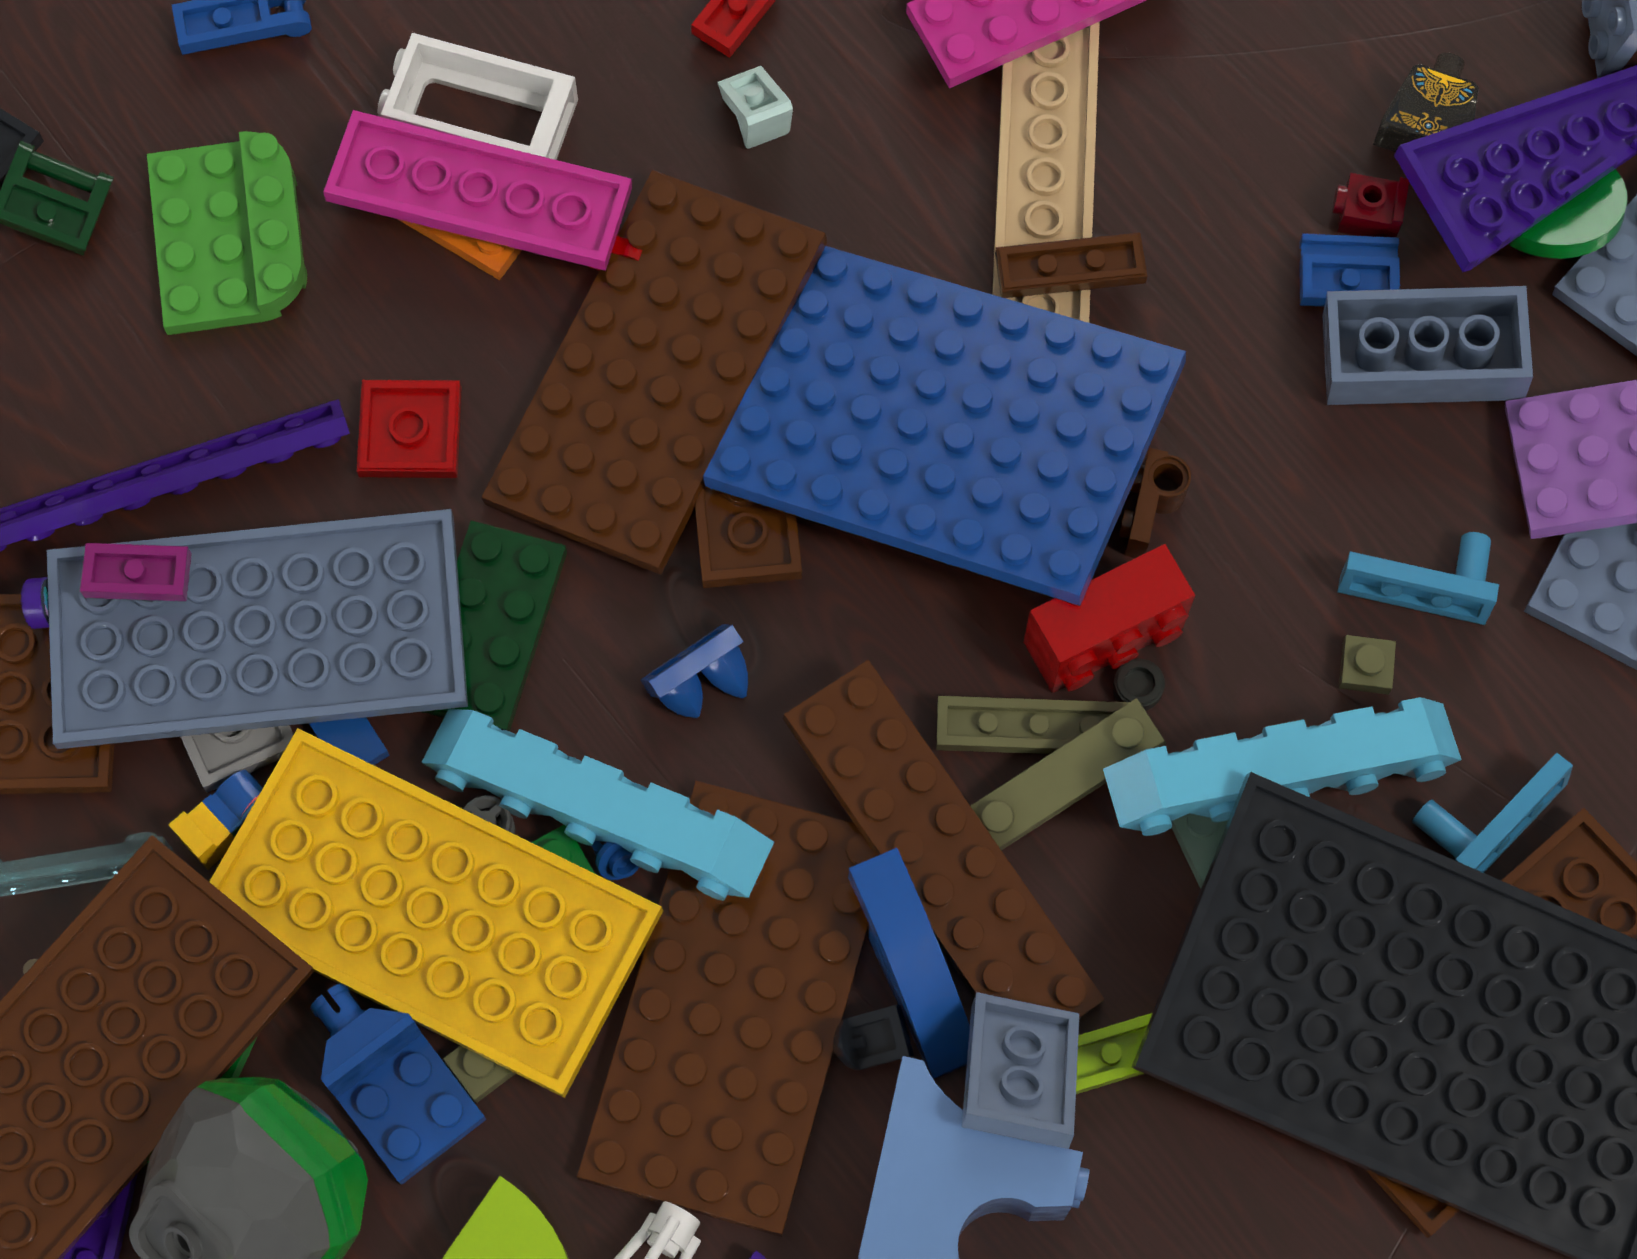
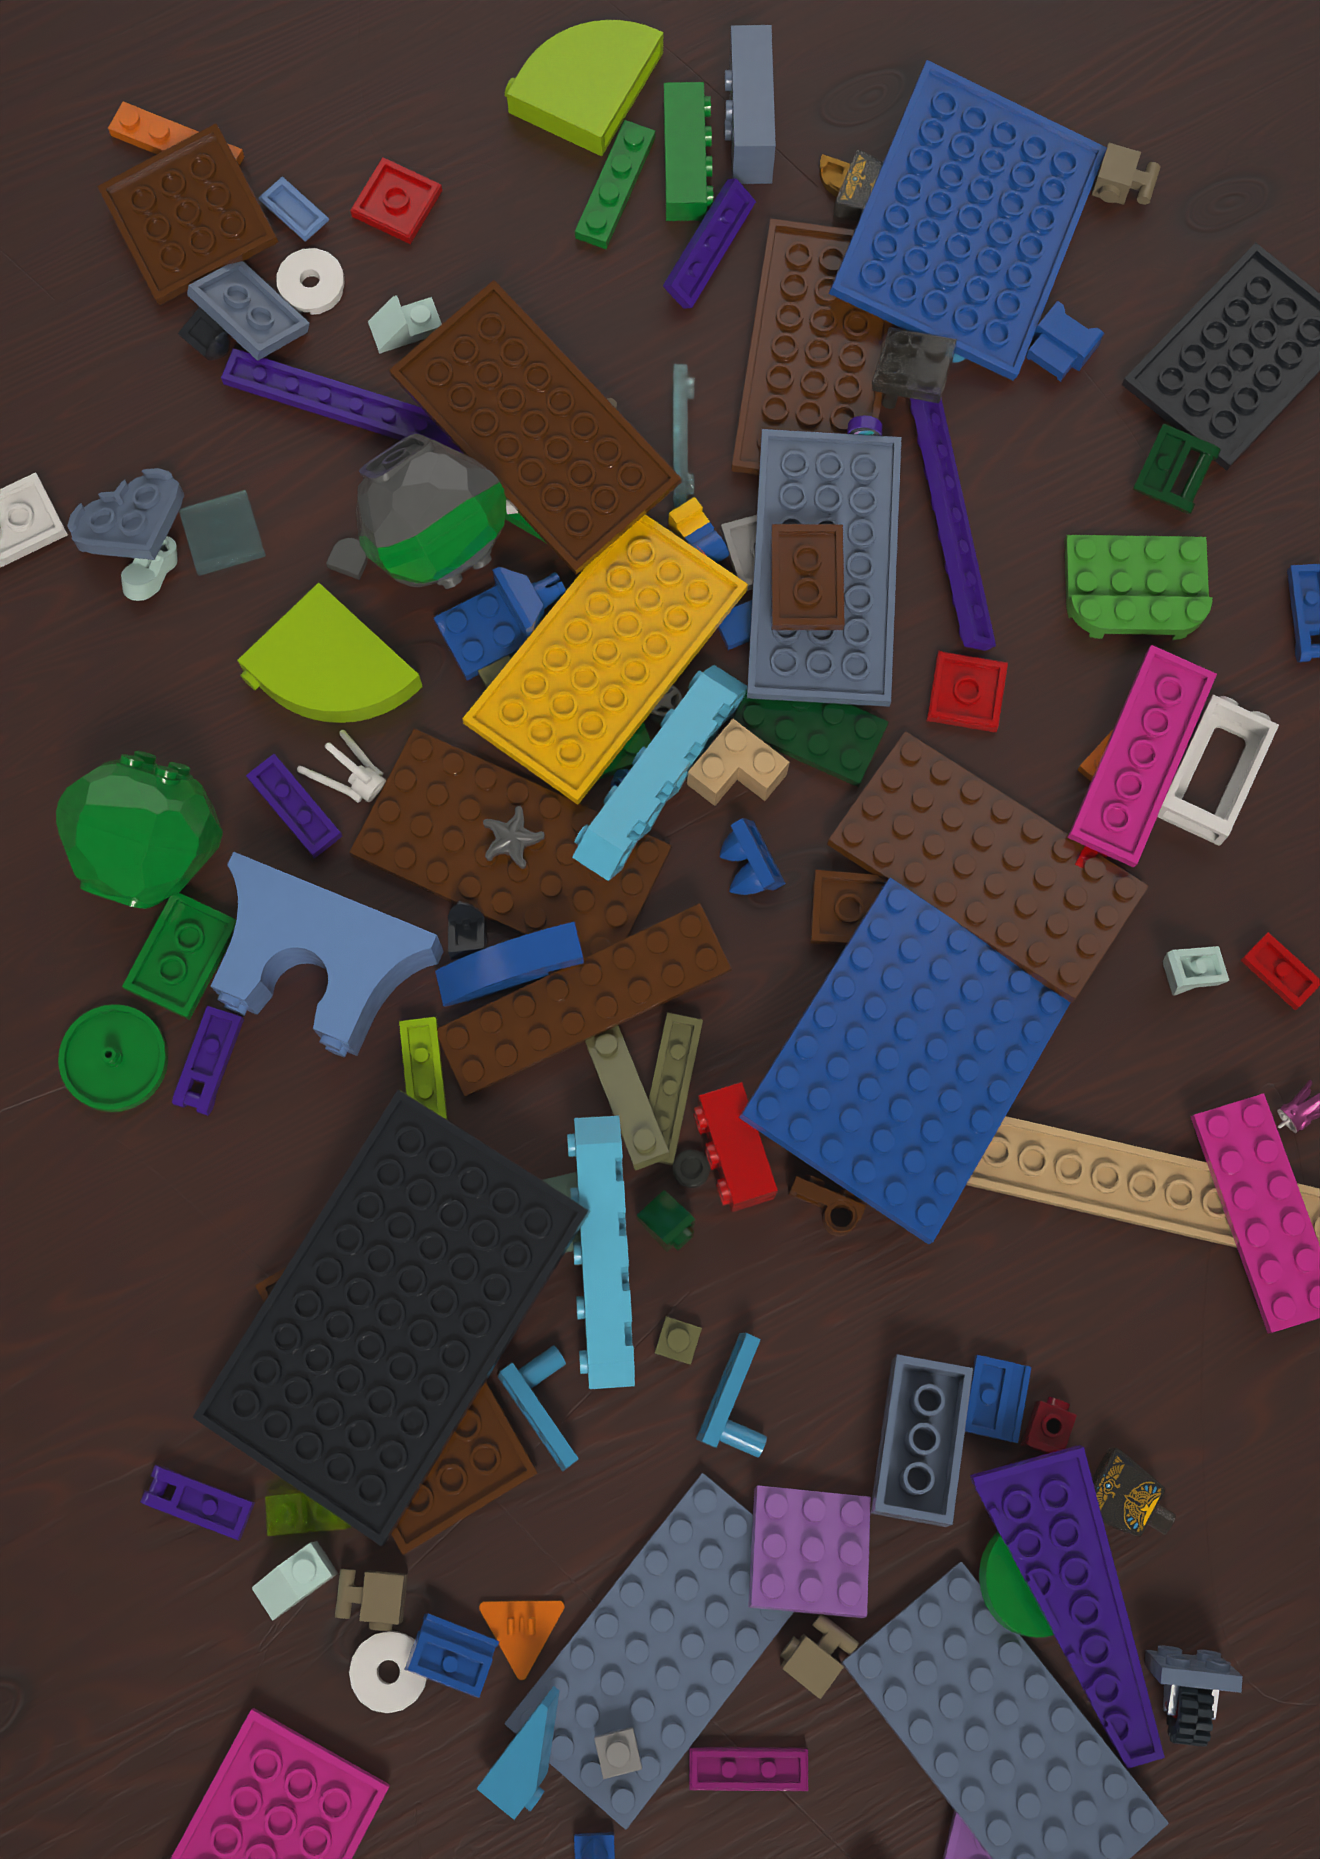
camera: 100 degrees right, 5 degrees up
magenta plate [80,543,192,601] -> none
sand blue plate [962,992,1079,1149] -> none
reddish brown tile [995,232,1148,298] -> none
none -> dark grey animal [483,806,545,869]
none -> dark green slope [636,1190,695,1252]
none -> tan brick [687,719,789,806]
none -> reddish brown plate [771,524,845,630]

